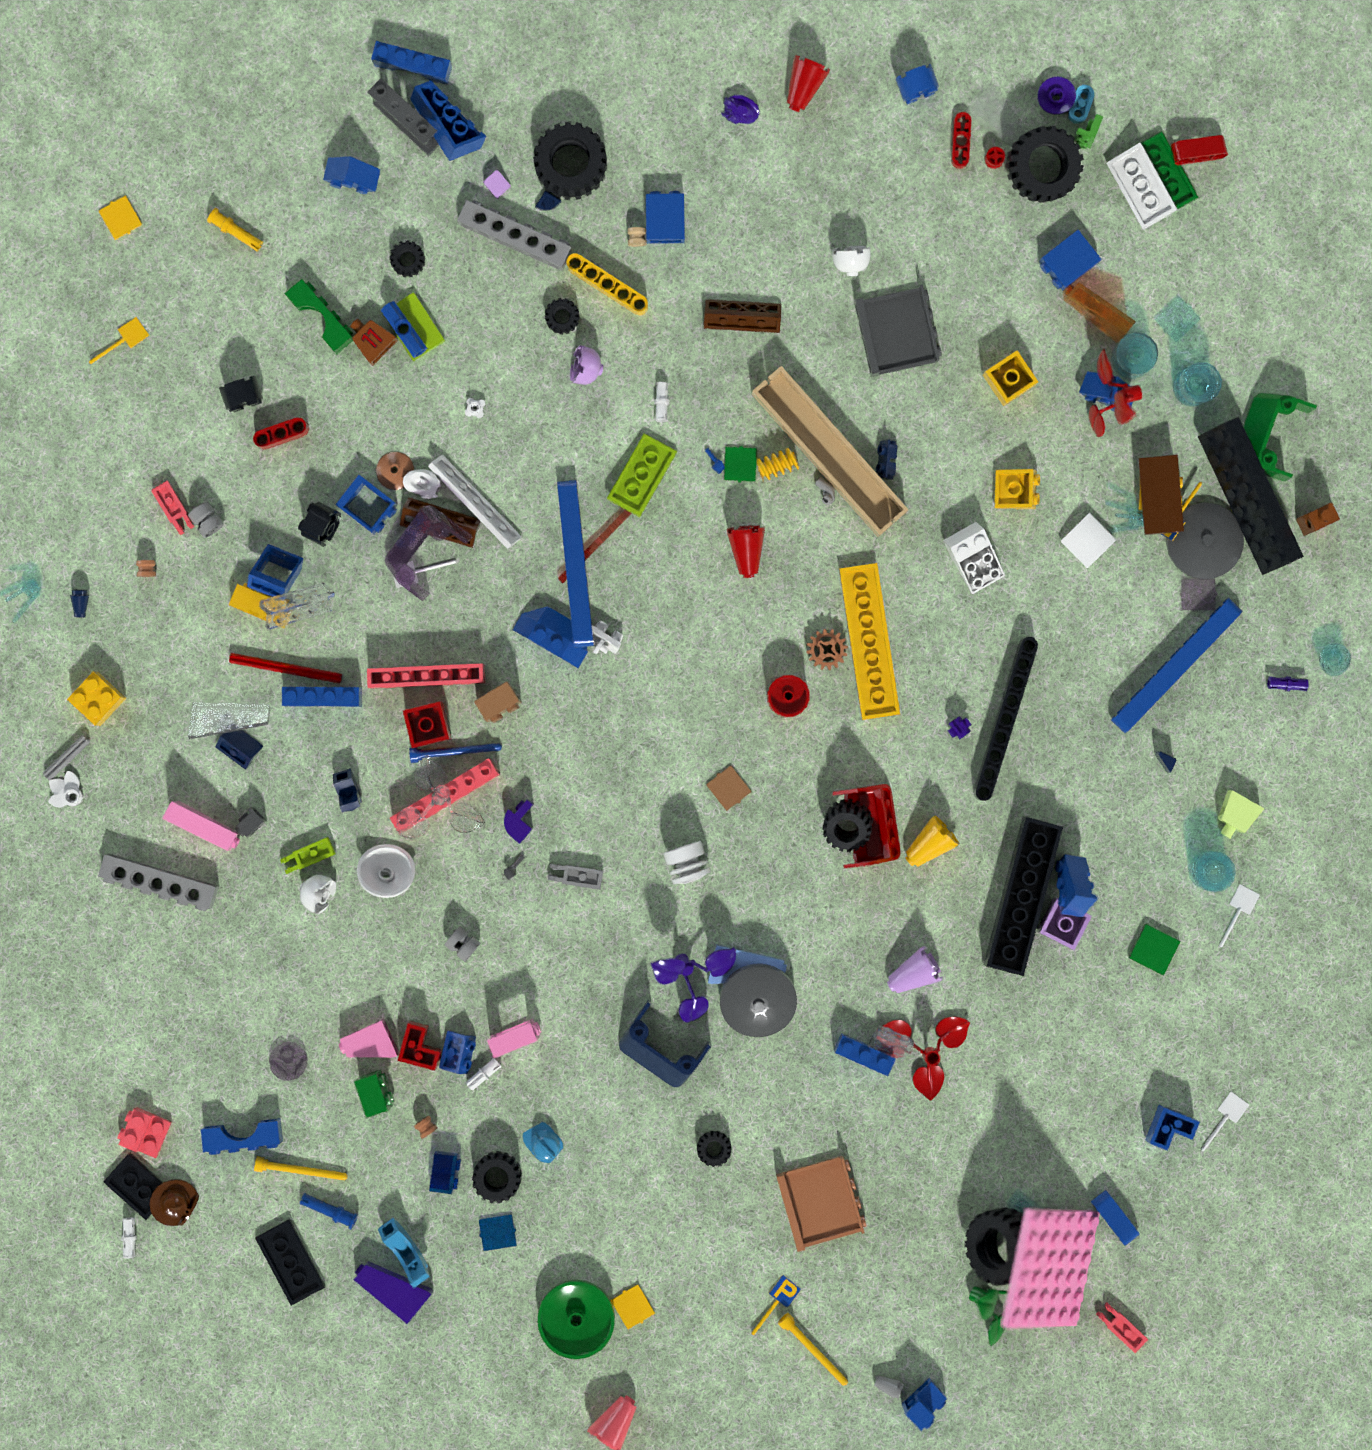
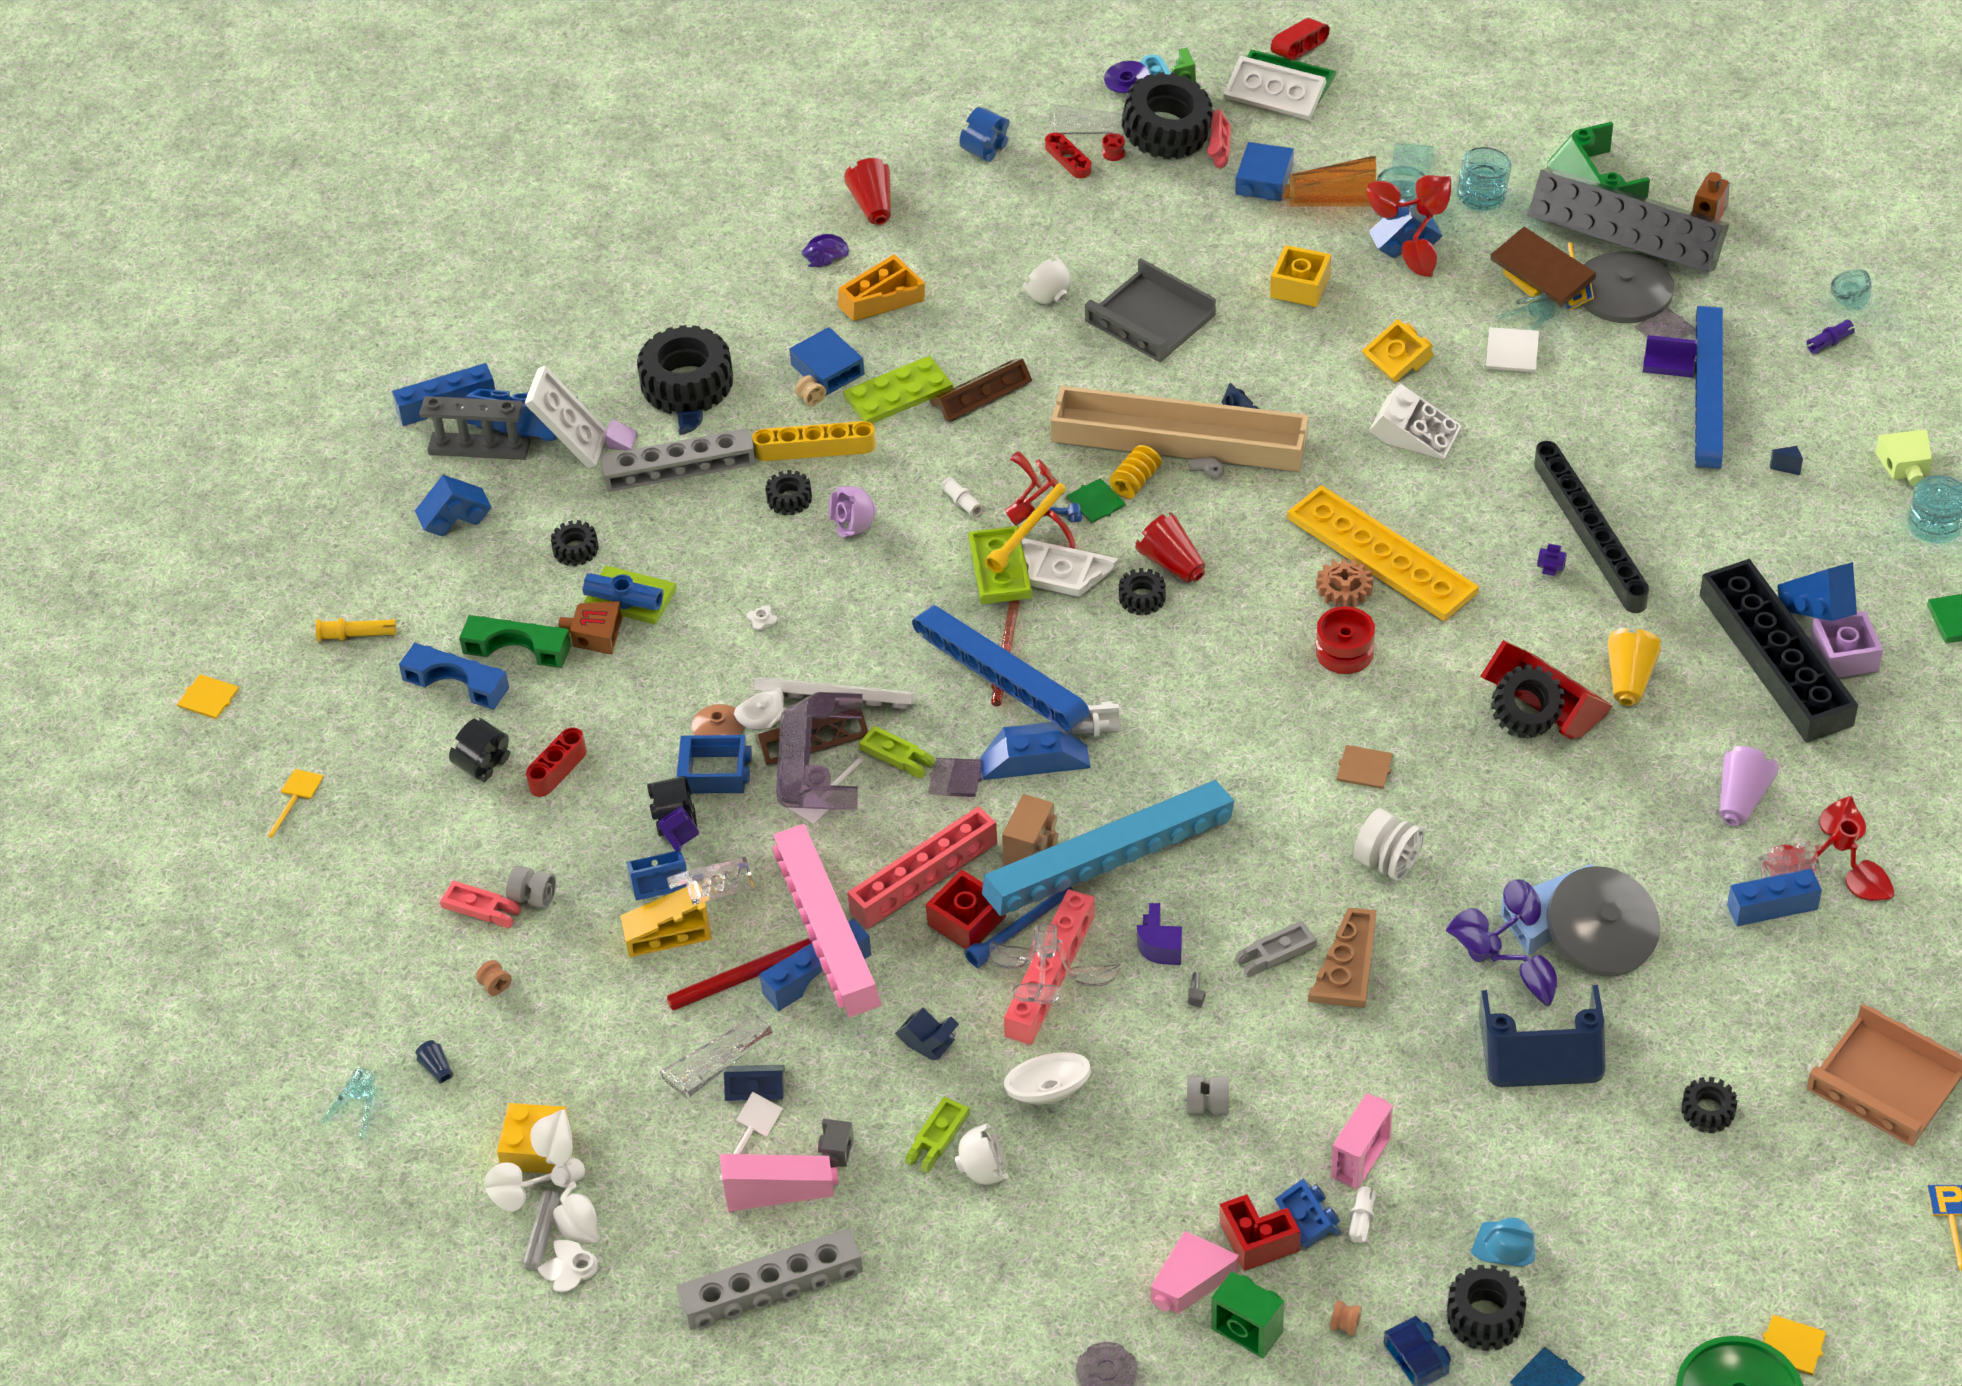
camera: 35 degrees left, 40 degrees down
none -> blue arch [399,642,509,710]
none -> white plant [484,1110,600,1243]
none -> white plate [524,366,607,468]
none -> dark purple panel [658,806,699,853]
none -> white piece [719,1092,783,1181]
none -> bright pink brick [772,824,882,1017]
none -> light orange wedge [838,254,925,321]
none -> lime plate [843,355,953,424]
none -> lime hinge [858,726,935,779]
none -> clear purple piece [928,758,983,797]
none -> dark azure brick [982,780,1234,916]
none -> yellow piece [985,483,1066,573]
none -> red plant [1004,451,1075,549]
none -> white wing [1022,538,1118,597]
none -> black tyre [1119,568,1166,615]
none -> coral hinge [1207,109,1231,168]
none -> medium nougat wing [1308,907,1377,1008]
none -> dark purple panel [1643,335,1697,378]

